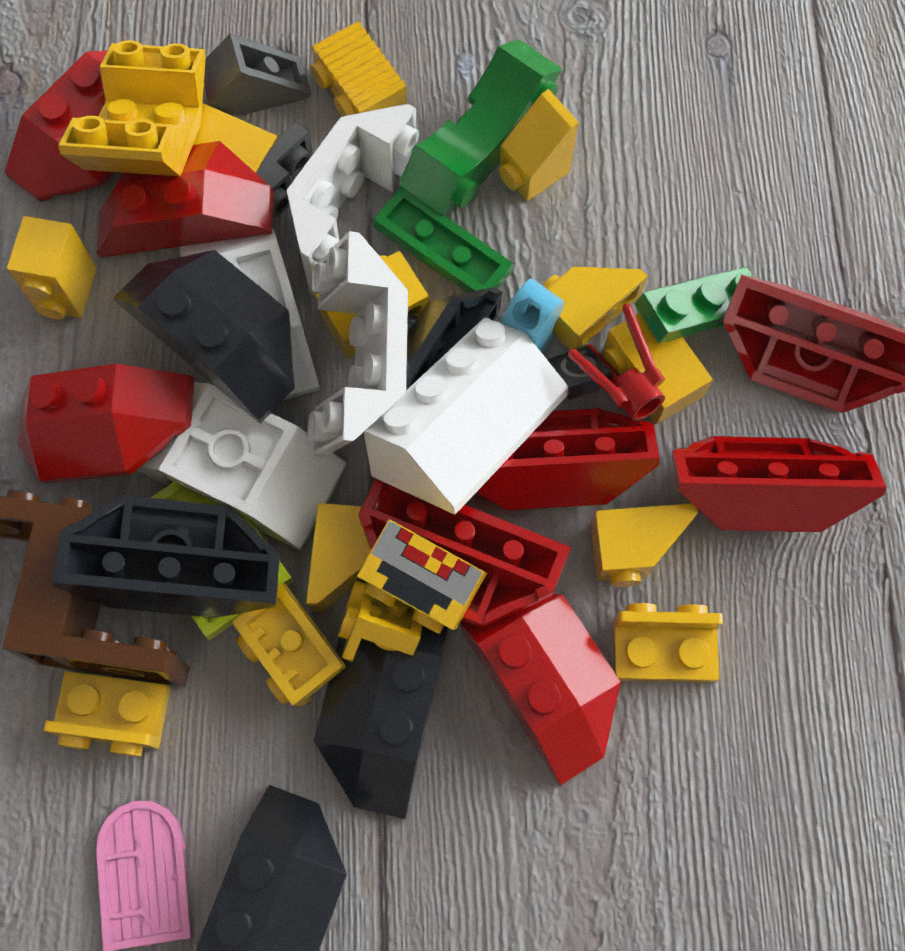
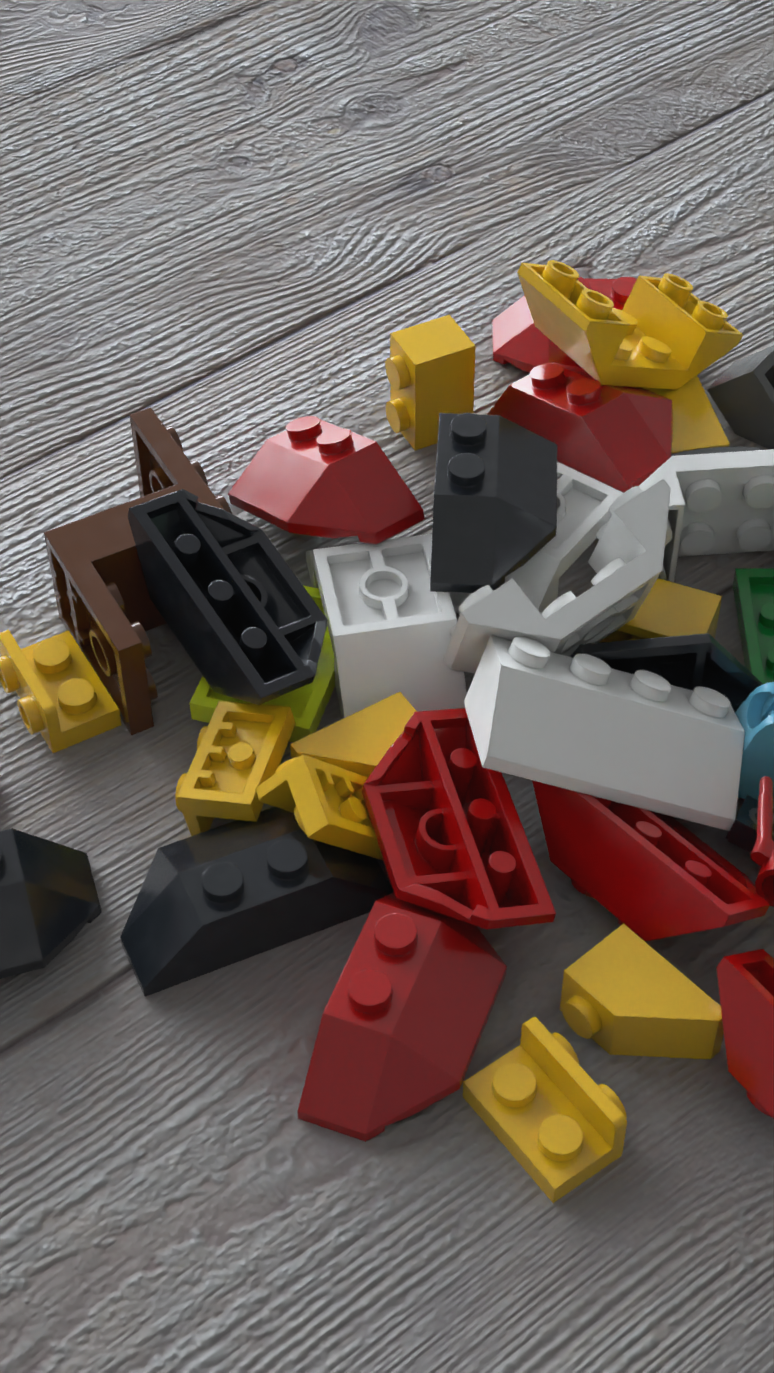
camera: 55 degrees right, 25 degrees down
brick [357,519,487,634] -> none

